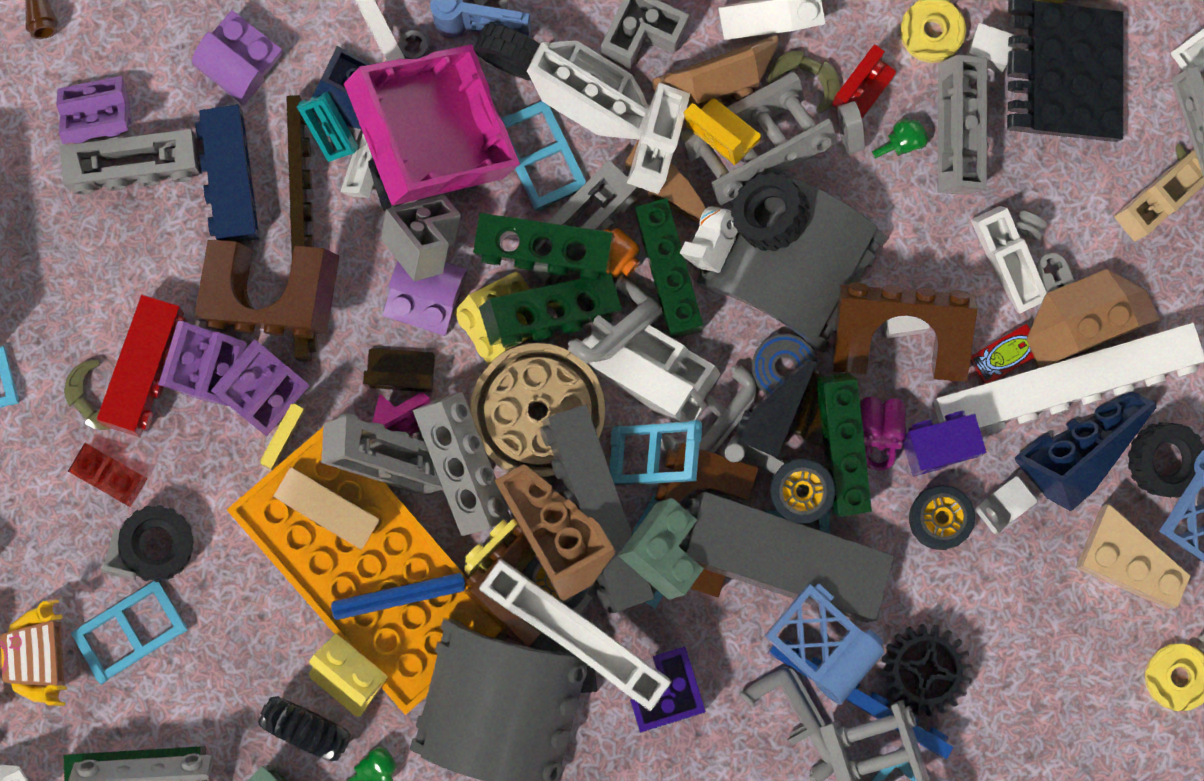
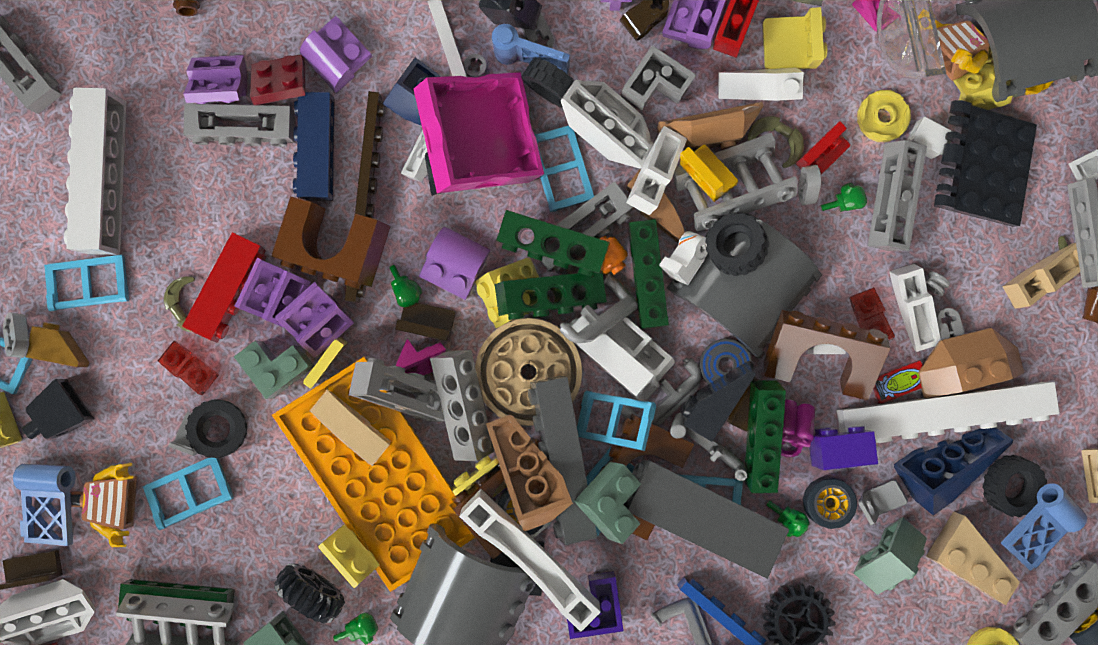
camera: 10 degrees right, 5 degrees up
teal tile [297,91,359,162] -> none
blue axle [331,573,466,620] -> none
light grey brick [381,194,461,281] -> none
medium blue piece [764,584,885,705] -> none
wheel [770,458,835,523] -> none
none -> sand green brick [234,340,314,399]
none -> dark red plate [250,54,306,105]
none -> green piece [389,265,422,307]
none -> green piece [766,500,810,537]
none -> clear red slope [849,287,895,341]
none -> sand green brick [854,517,927,595]

